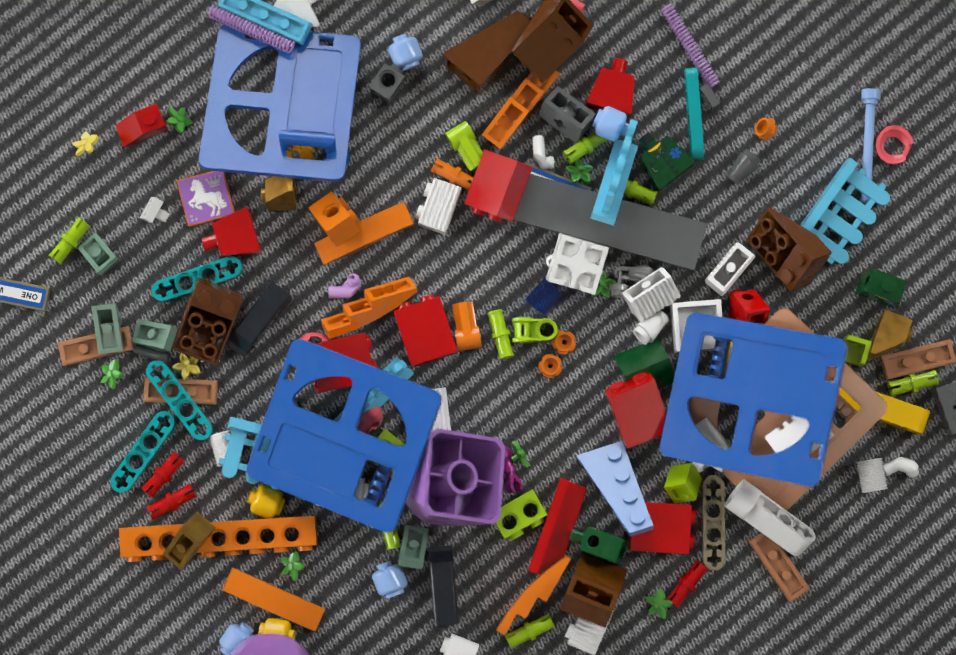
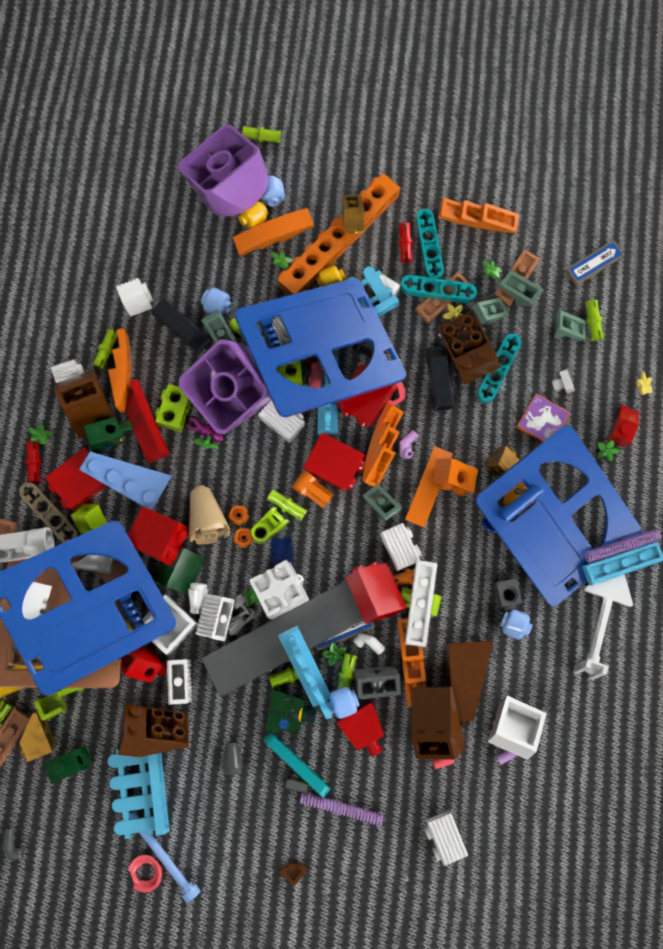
camera: 135 degrees right, 5 degrees down
red pin [147,483,197,520] -> none
red torso [202,207,262,258] -> none
orange plate [755,118,777,141] -> none
none -> tan cone [189,485,230,545]
none -> reddish brown tile [278,862,308,887]
none -> sand green slope [362,484,402,521]
none -> white tile [405,560,437,647]
none -> orange slope [438,198,519,233]

